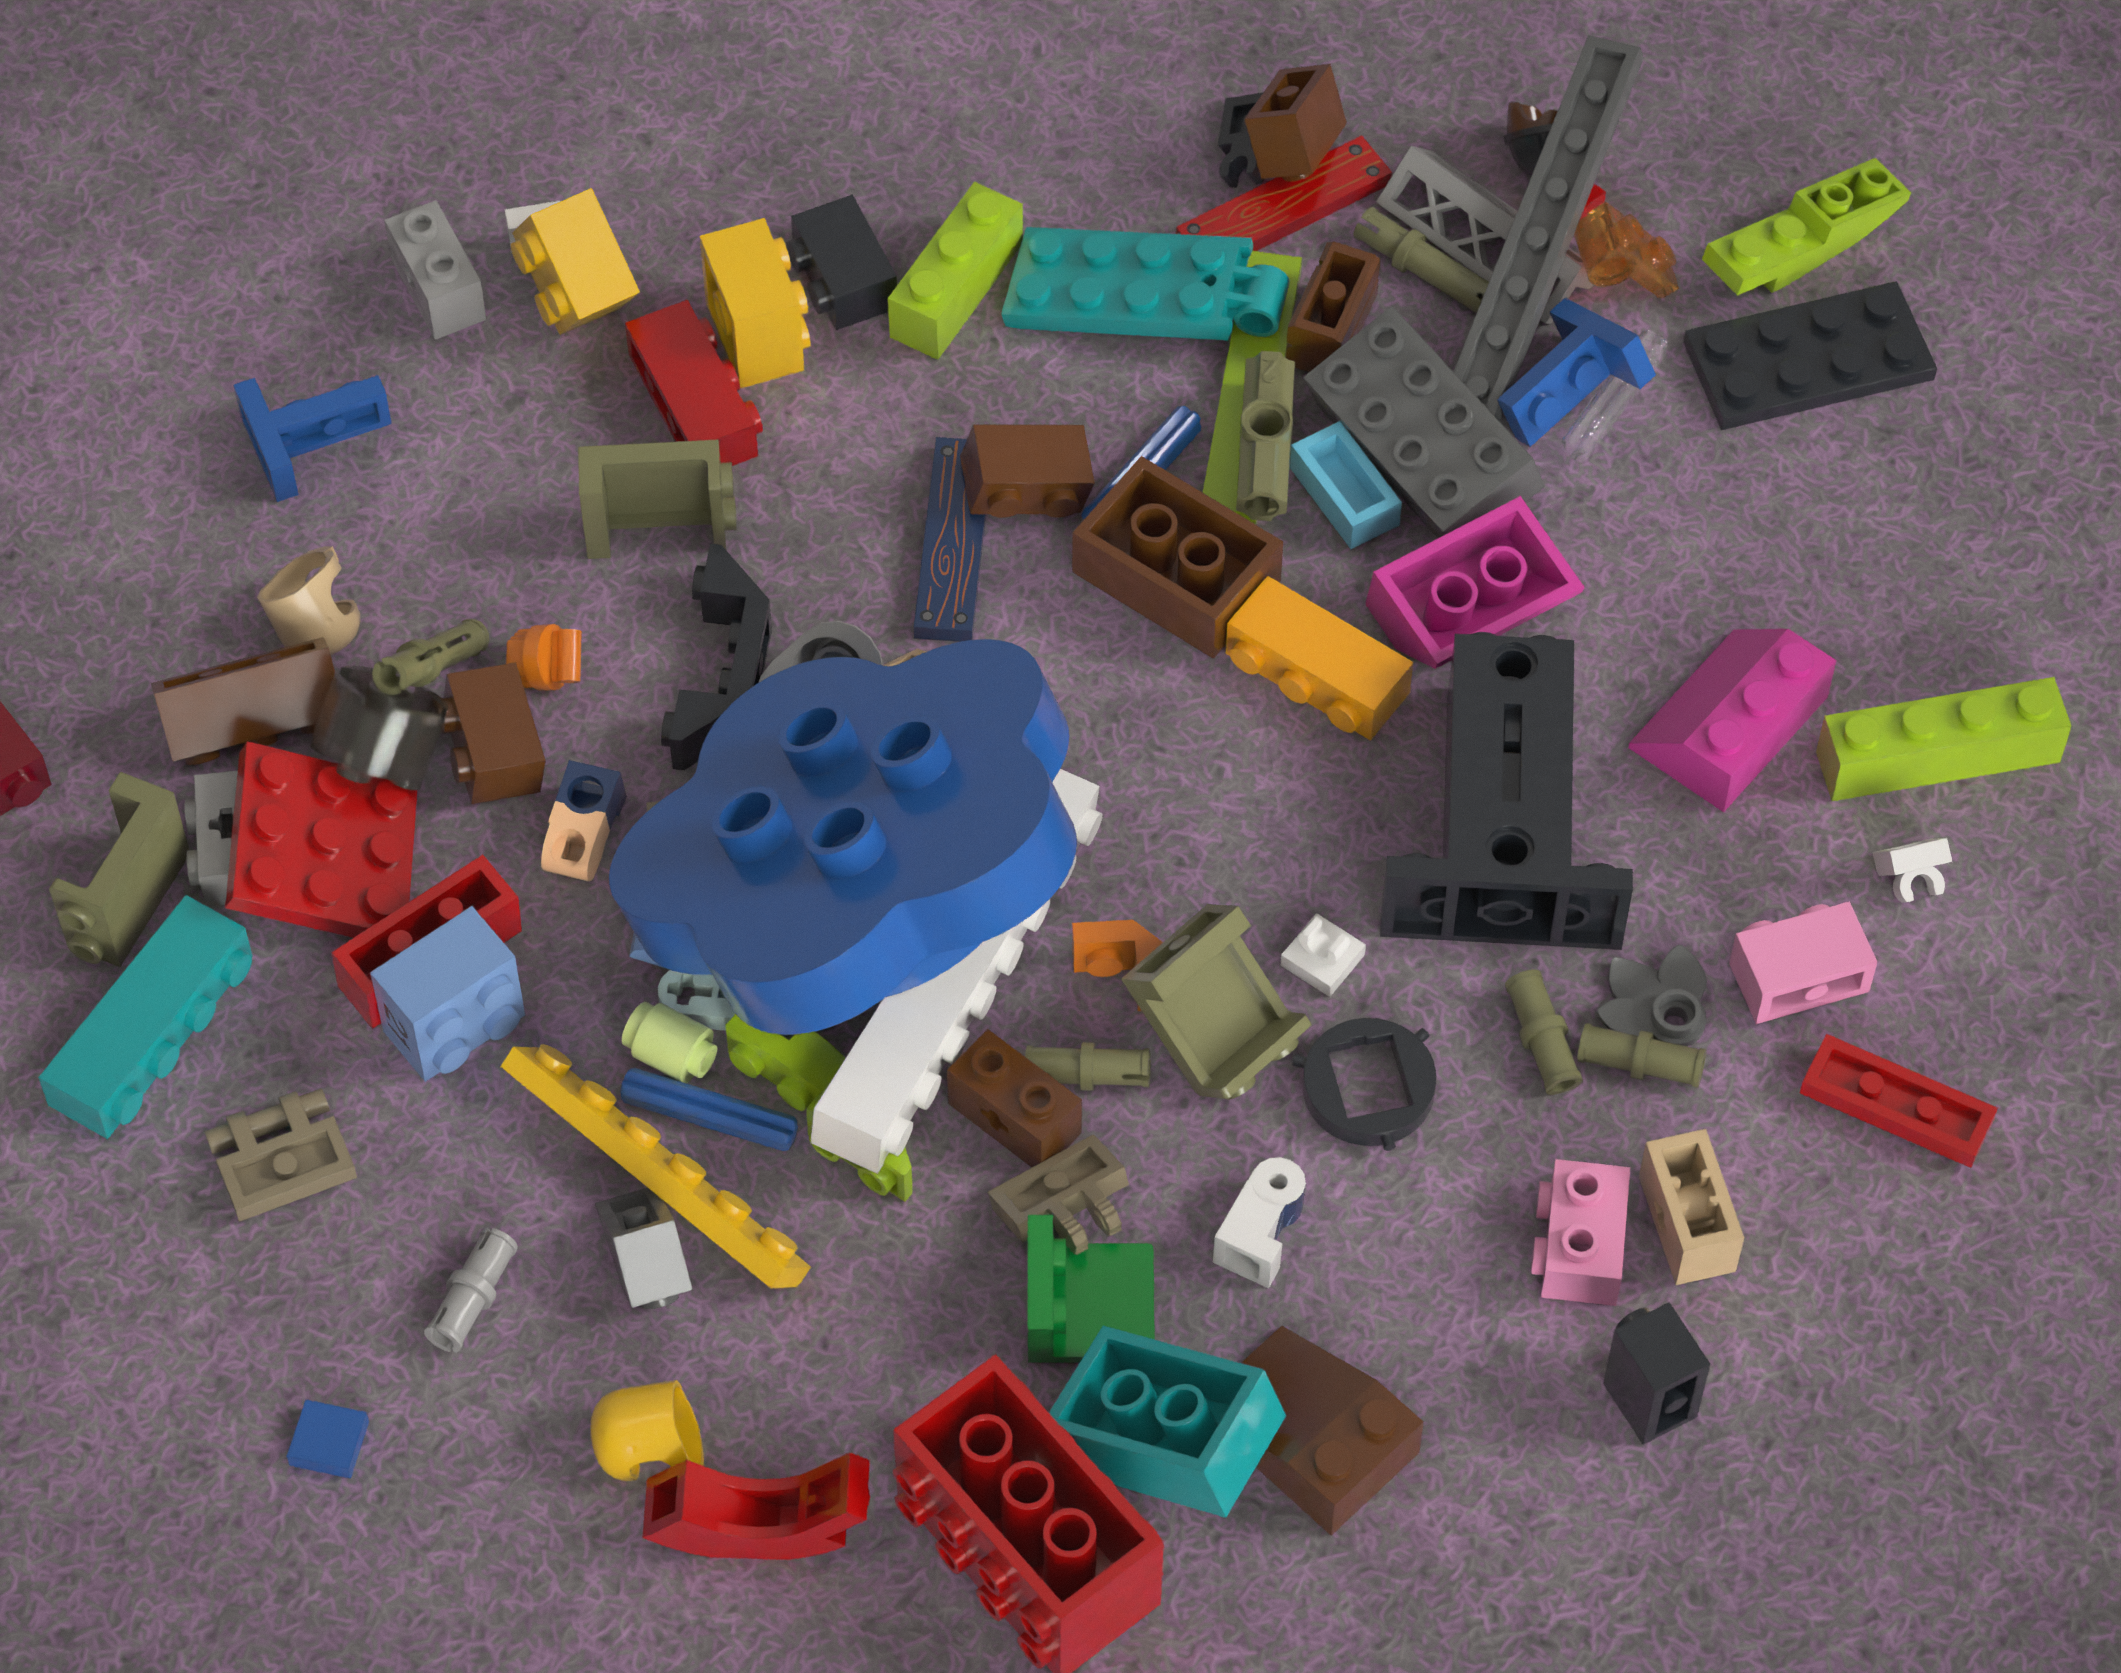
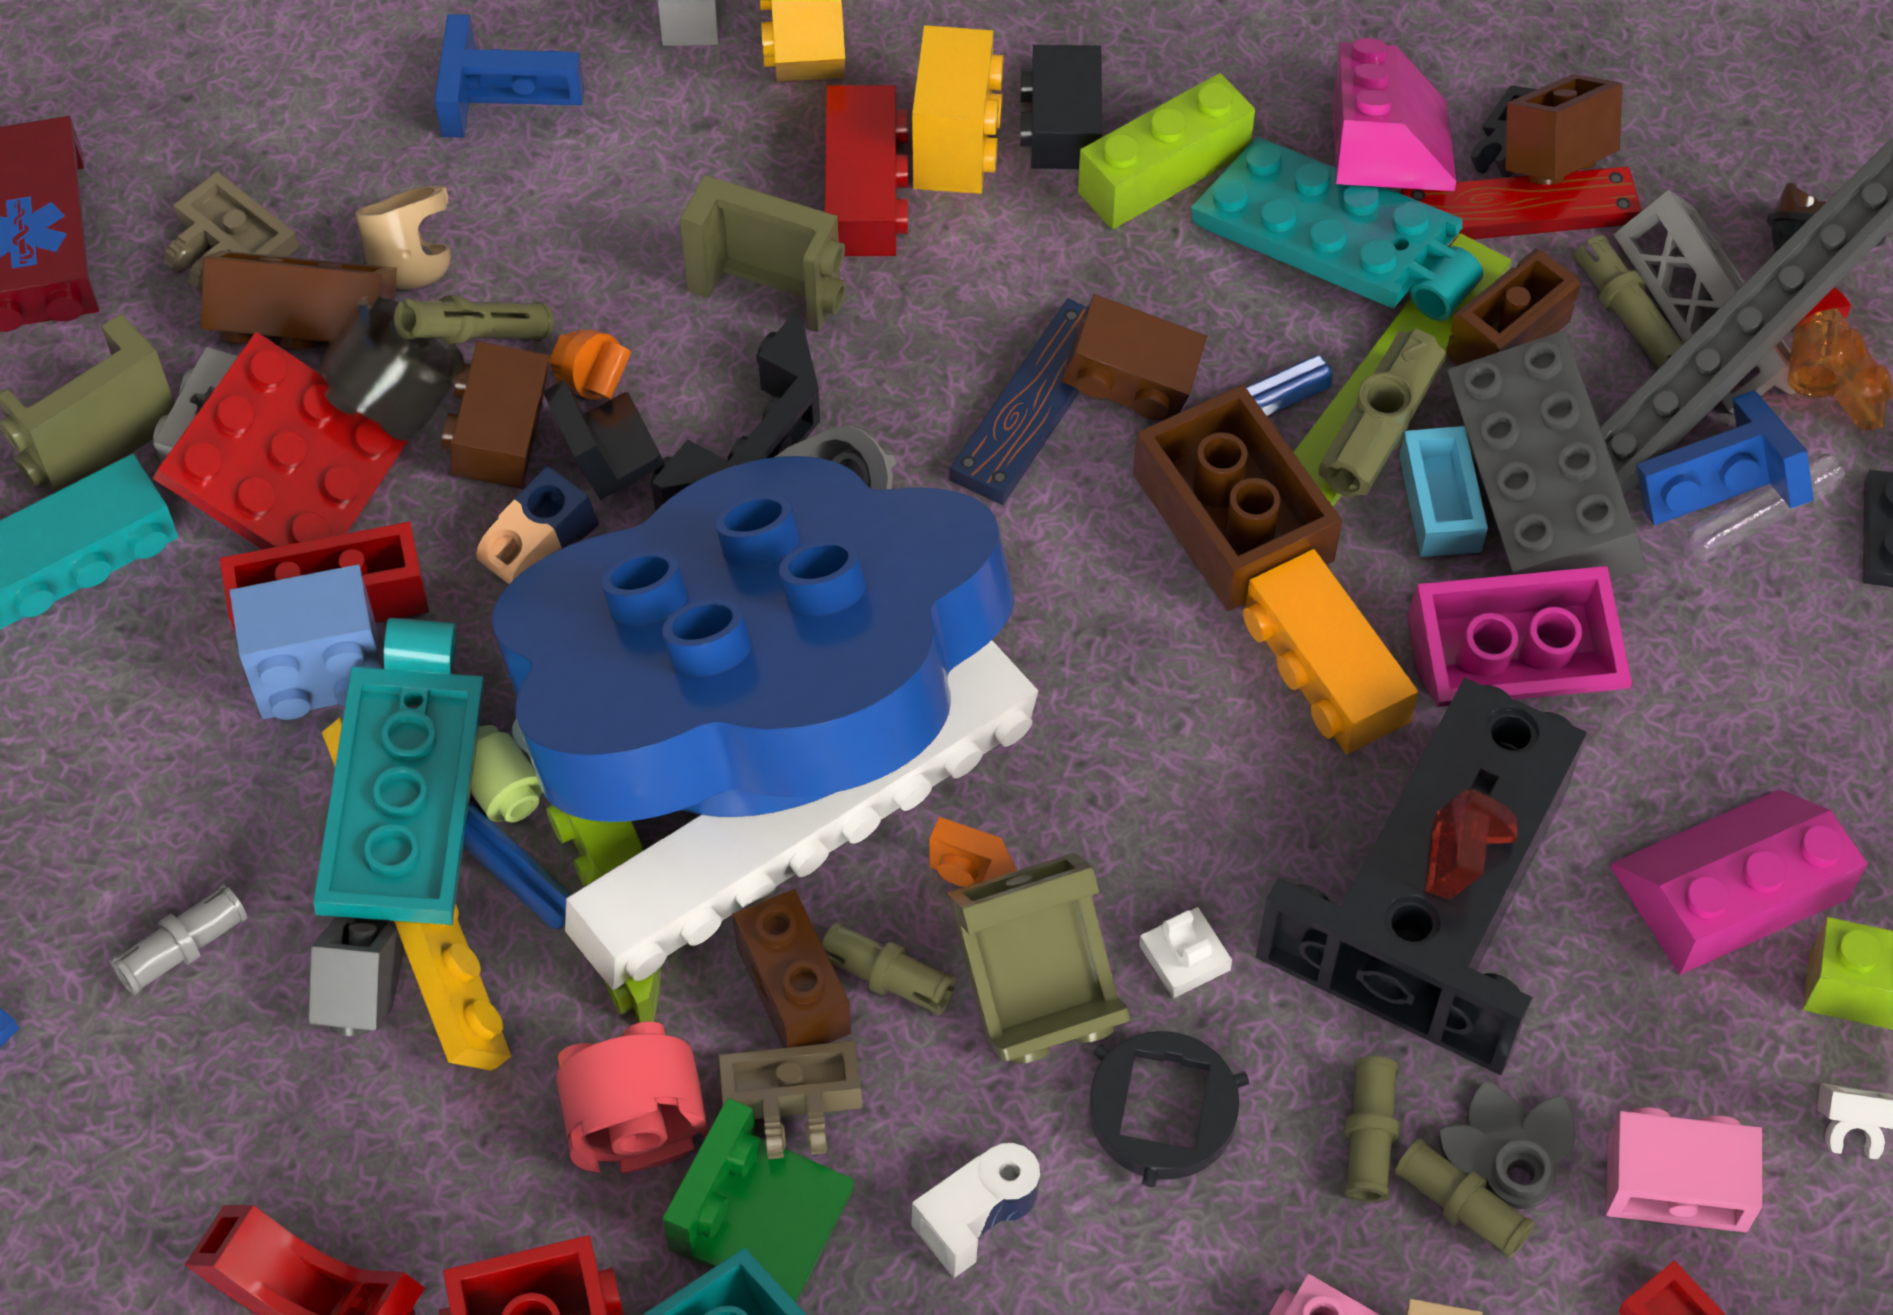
camera: 25 degrees right, 0 degrees up
dark tan plate [204,1088,357,1222] -> none
yellow helmet [591,1380,704,1481] -> none
none -> dark tan hinge [163,171,299,292]
none -> teal hinge [313,618,485,925]
none -> black panel [543,380,664,500]
none -> coral brick [556,1021,709,1173]
none -> dark pink slope [1332,38,1456,191]
none -> clear red tile [1426,790,1519,900]

